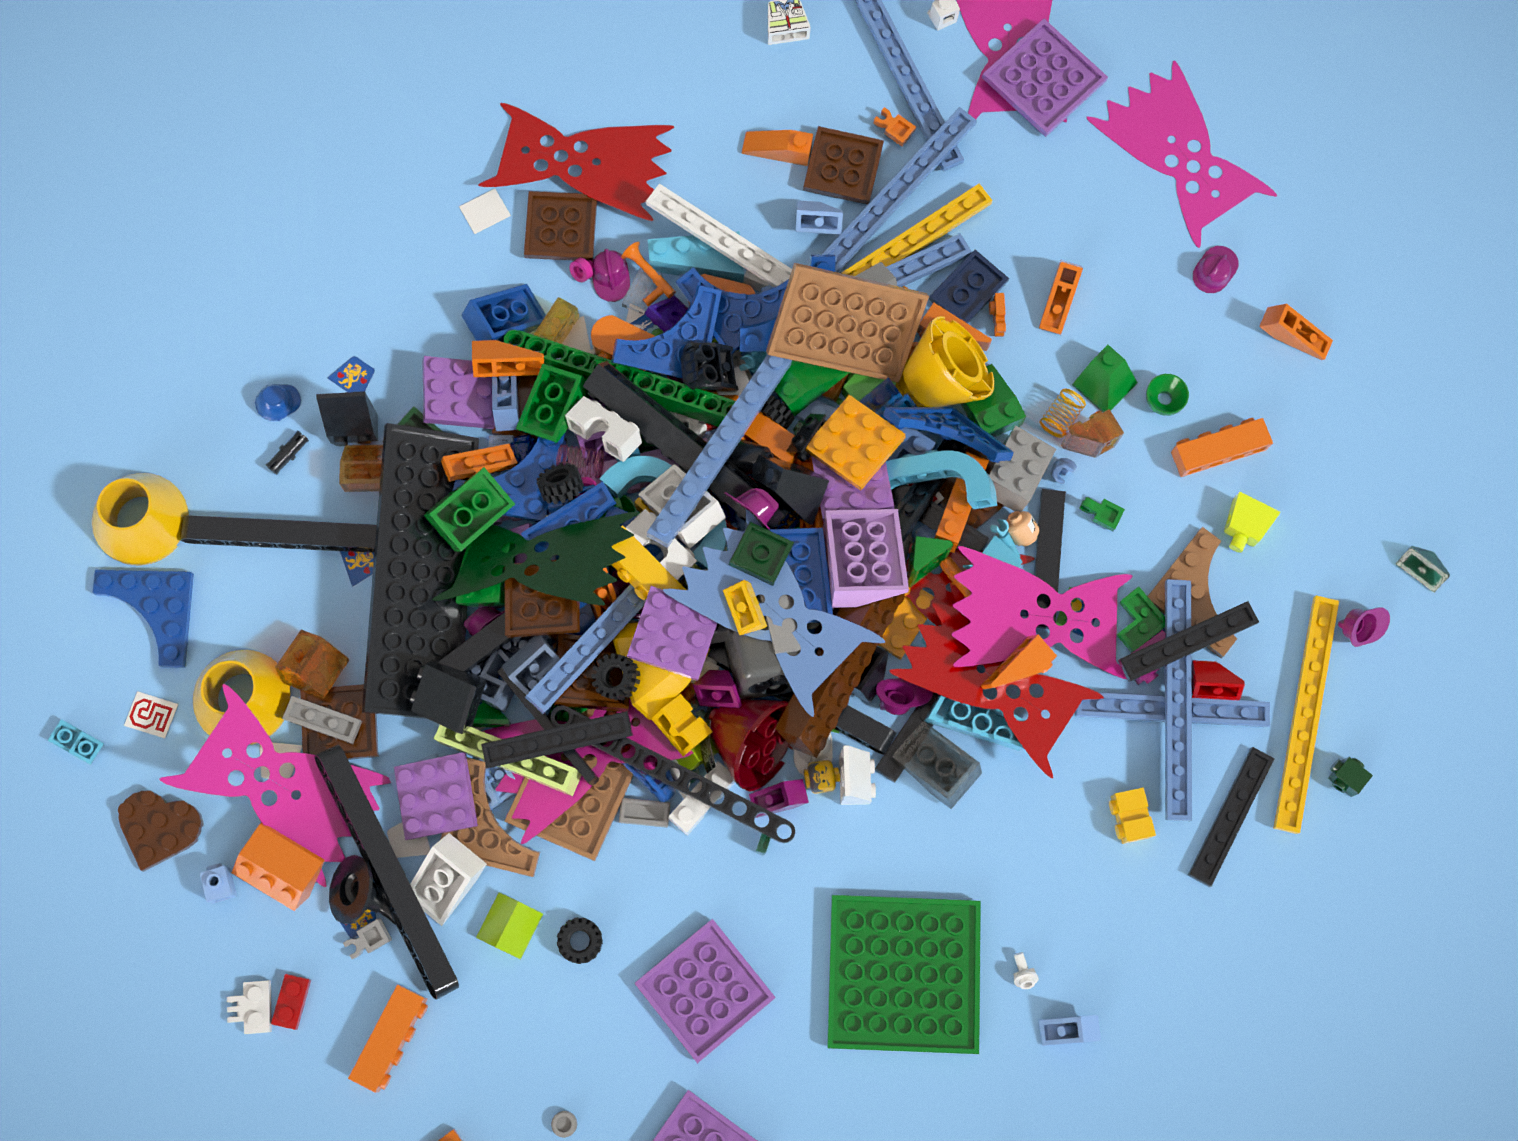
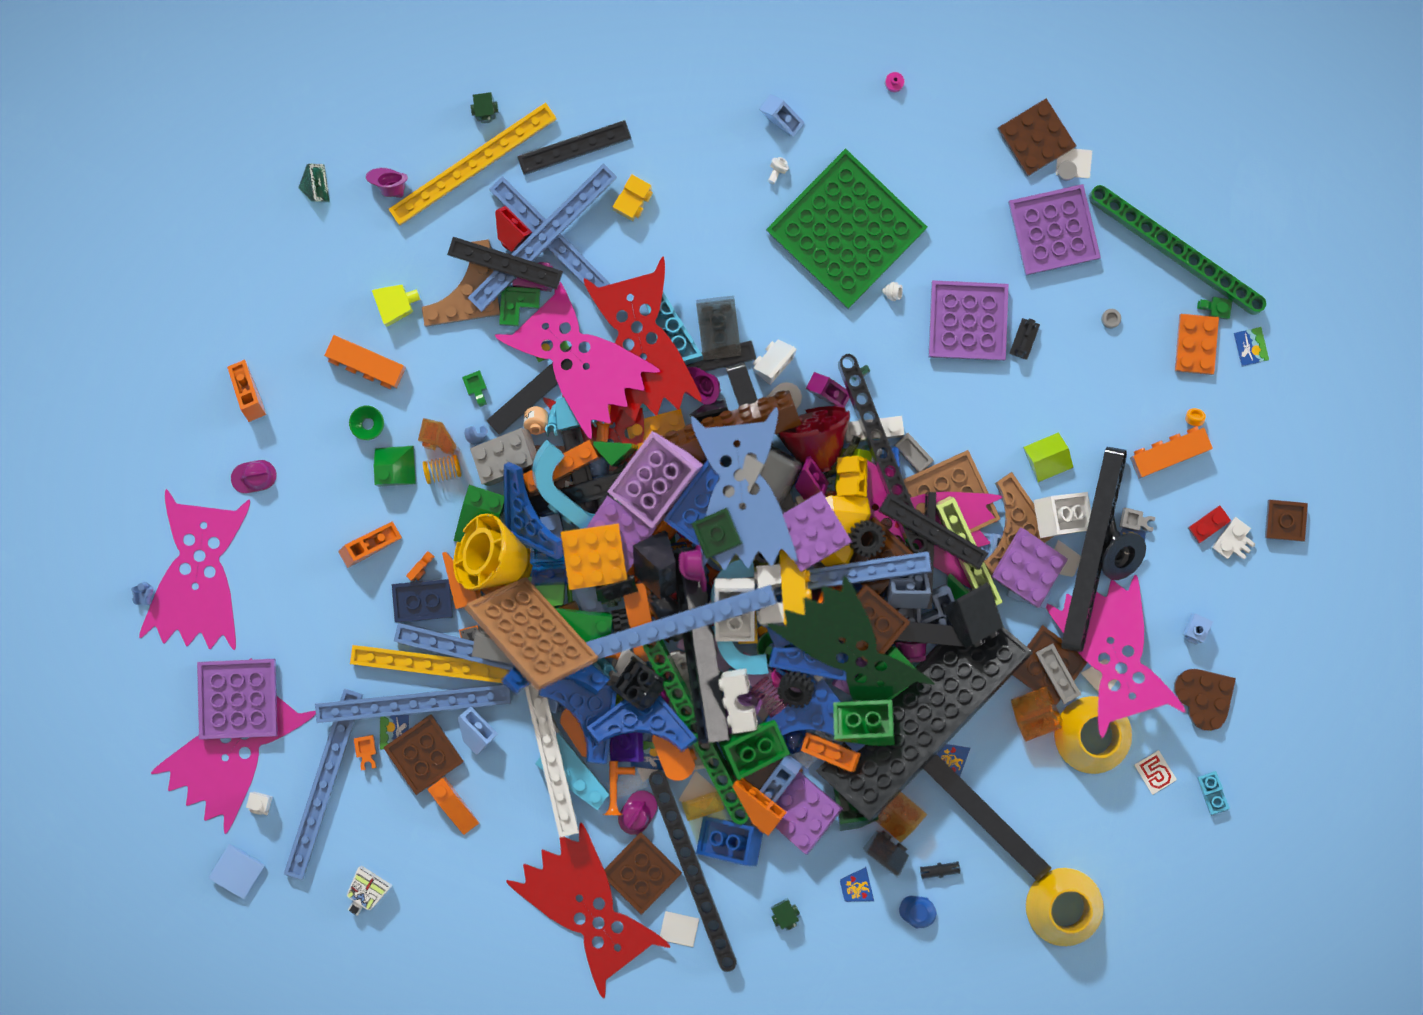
camera: 130 degrees left, 10 degrees up
blue plate [93,570,194,668] -> none
orange slope [231,822,325,911] -> none
black tyre [557,917,603,964] -> none
dark pink tile [569,258,593,283] -> none
yellow slope [723,580,767,635] -> none
yellow head [804,760,840,794] -> none
orange slope [981,634,1057,689] -> none
none -> medium blue arm [131,582,154,605]
none -> sticker [380,715,409,749]
none -> black beam [649,770,736,972]
none -> dark green brick [771,898,800,930]
none -> white plate [882,282,903,301]
none -> black hinge [1009,318,1040,360]
none -> light orange tile [1185,408,1206,426]
none -> reddish brown plate [1265,500,1308,542]

